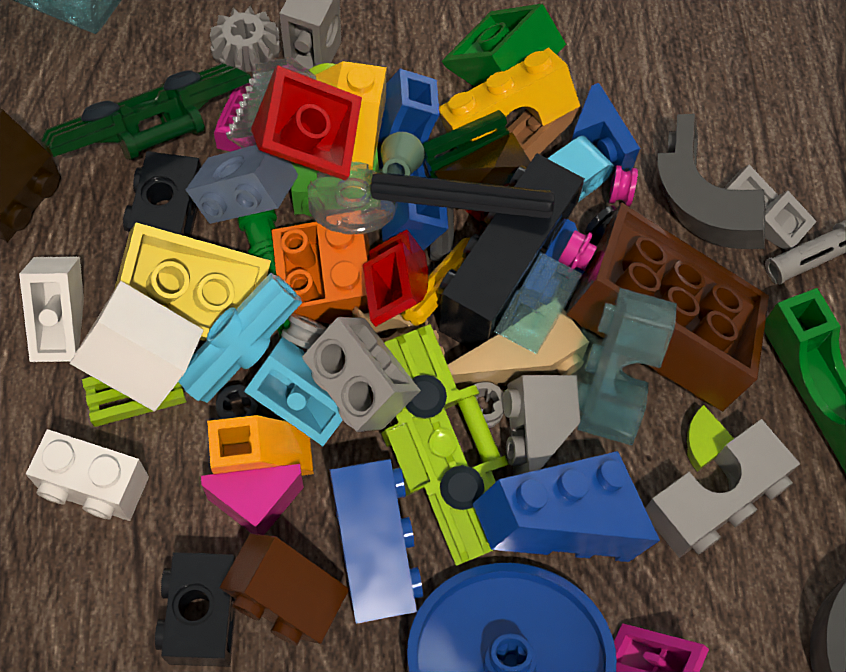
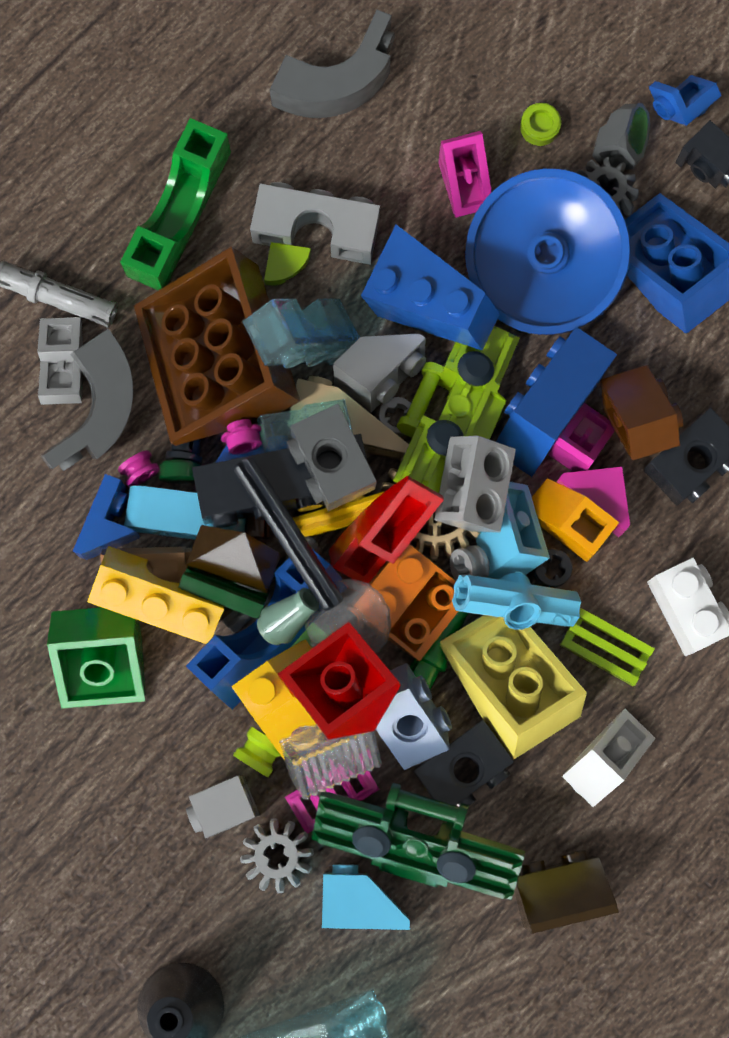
camera: 130 degrees left, 15 degrees up
white slope [69,281,204,412] -> none
none -> dark green tile [159,460,201,484]
none -> dark grey brick [286,403,377,511]
none -> medium azure slope [322,864,410,930]
none -> dark pink slope [548,403,615,472]

